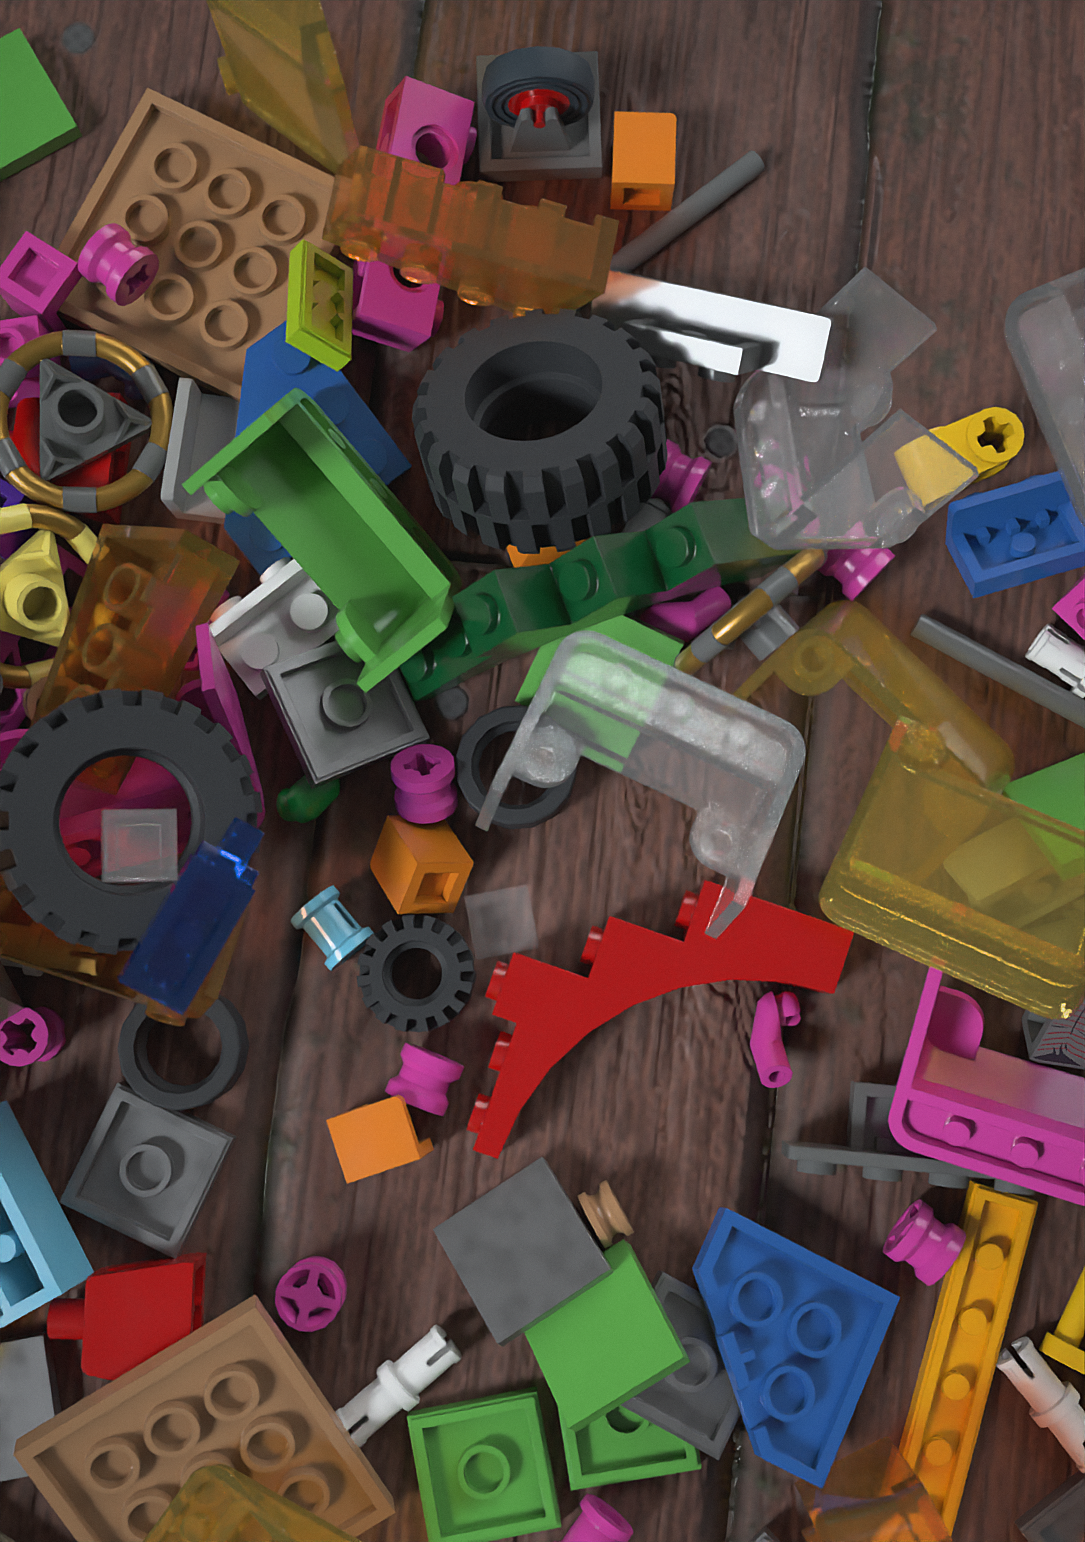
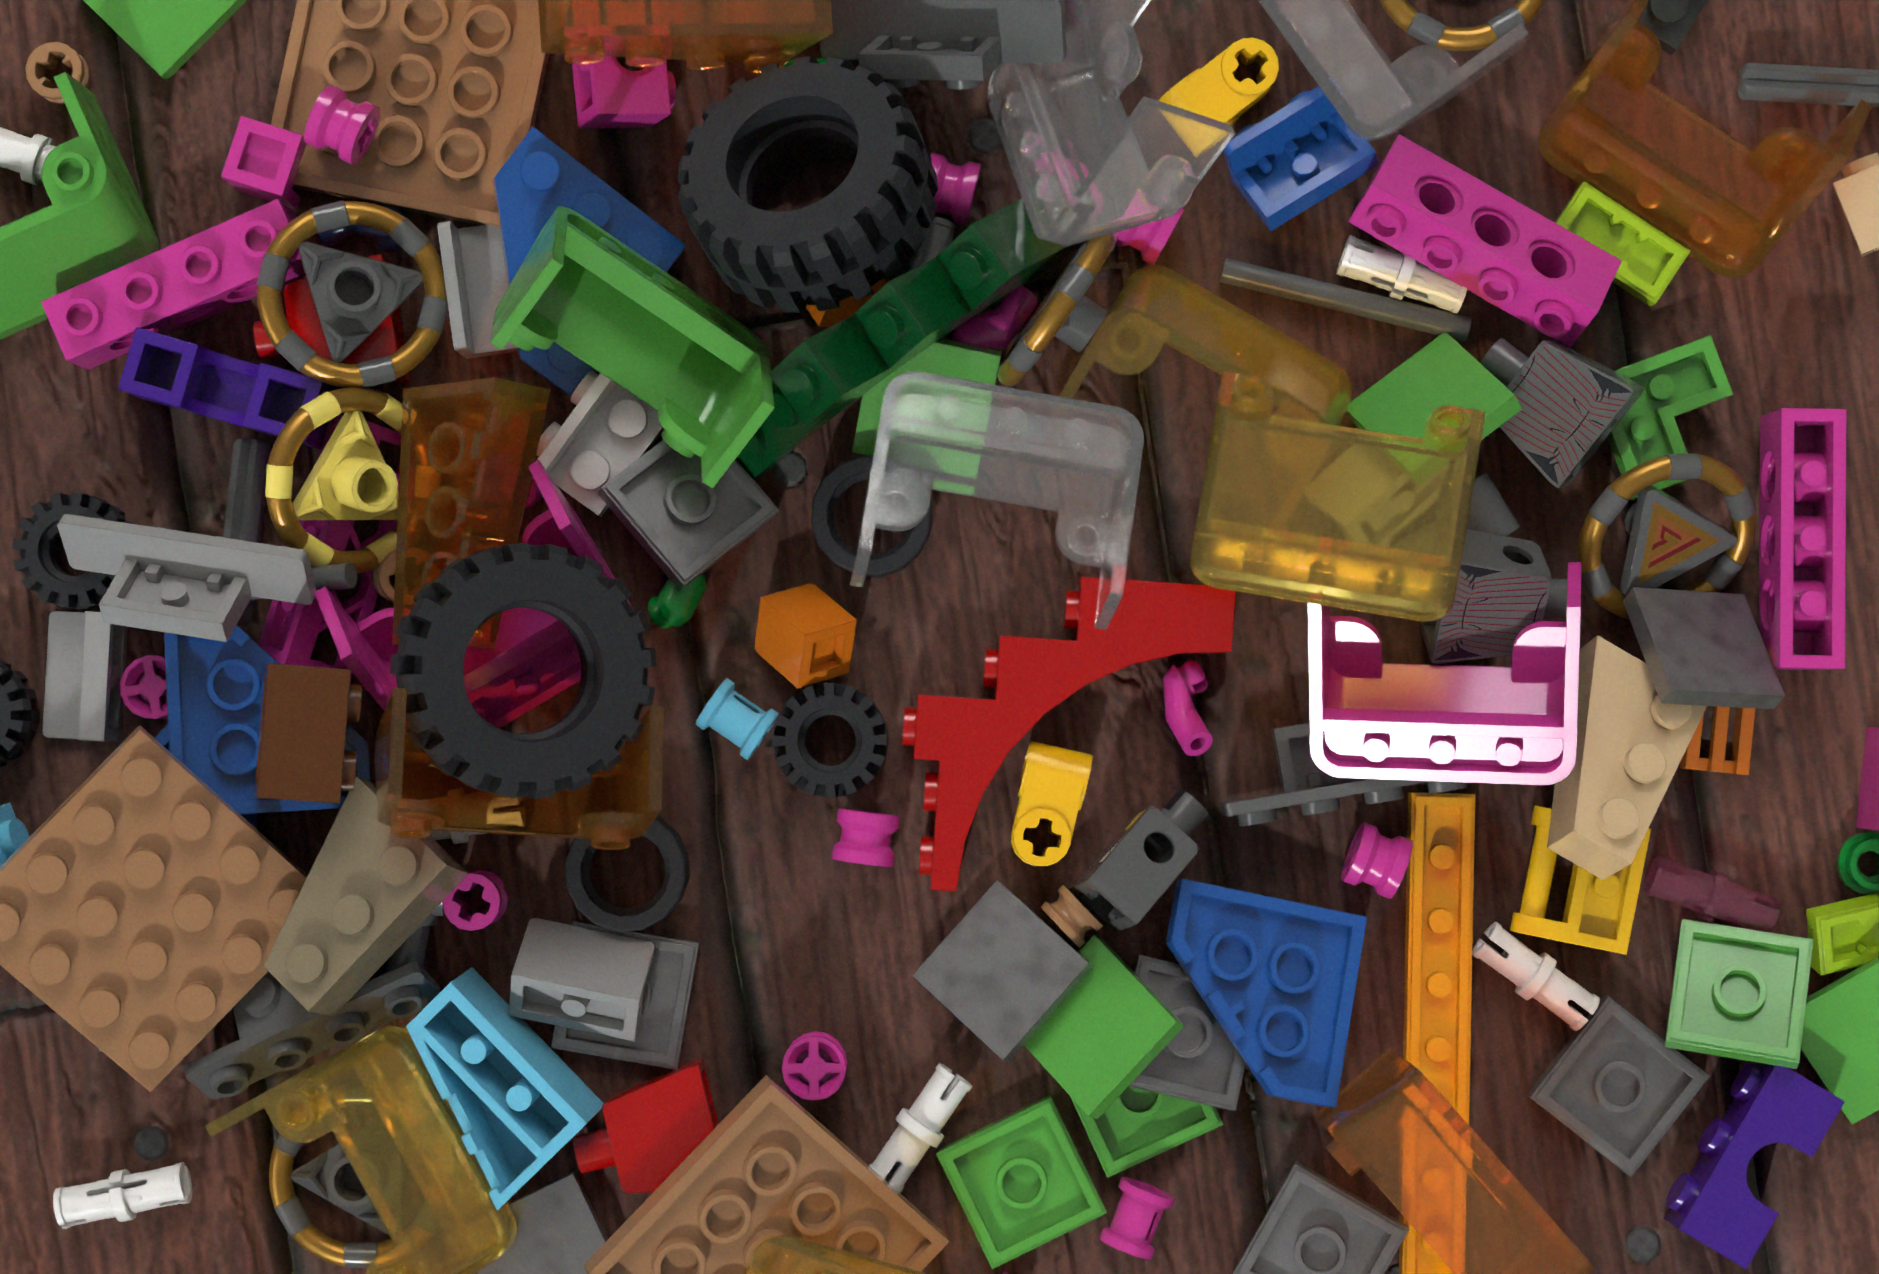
camera: 20 degrees left, 5 degrees up
clear tile [101,809,177,883] -> none
clear blue hinge [118,817,264,1015] -> none
lime plate [285,239,353,372] -> none
orange panel [326,1095,434,1184] -> none
dark pink wheel [391,744,458,824] -> none
clear tile [464,885,539,960] -> none
none -> light grey panel [509,918,655,1041]
none -> yellow piece [1011,740,1093,866]
none -> dark grey torso [1068,789,1208,932]

